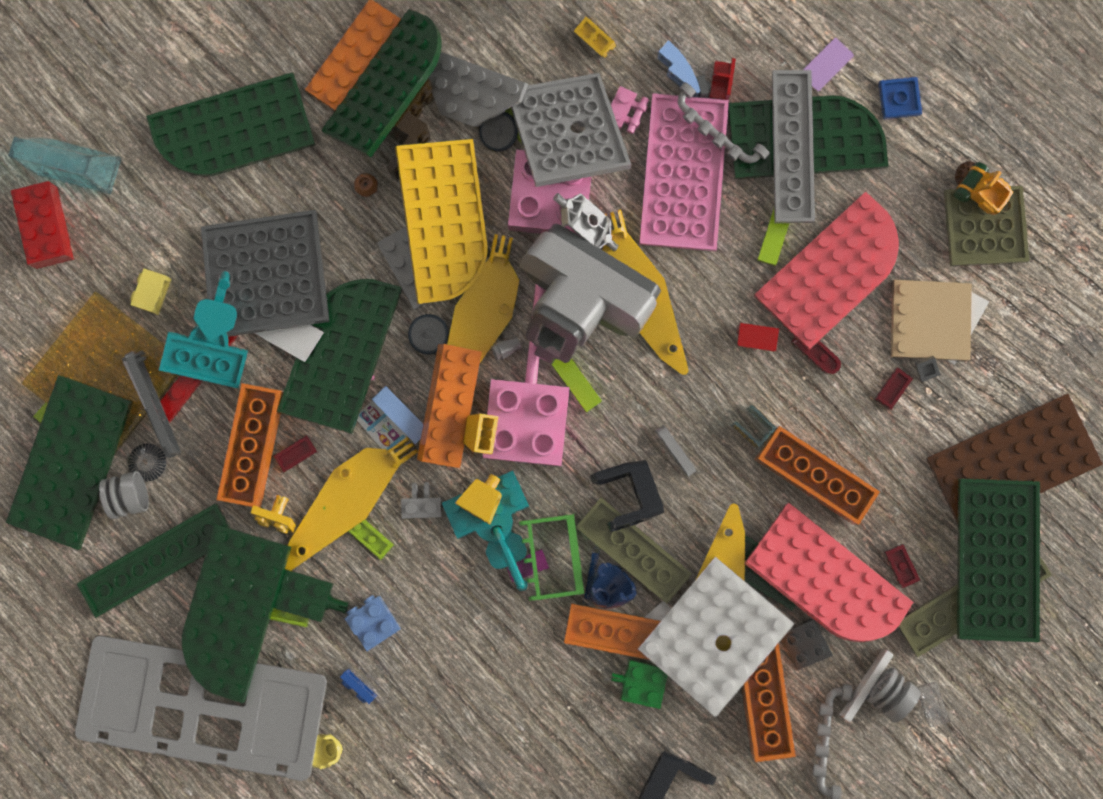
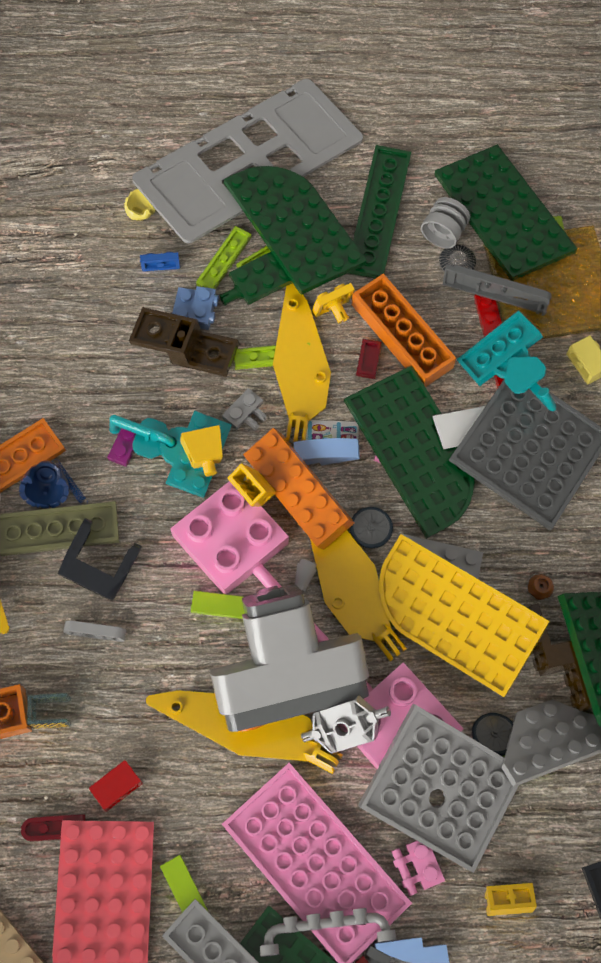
camera: 130 degrees right, 15 degrees down
bright green hinge [519,514,584,601] -> none
none -> dark brown bracket [129,307,239,377]
none -> lime tile [196,226,252,289]

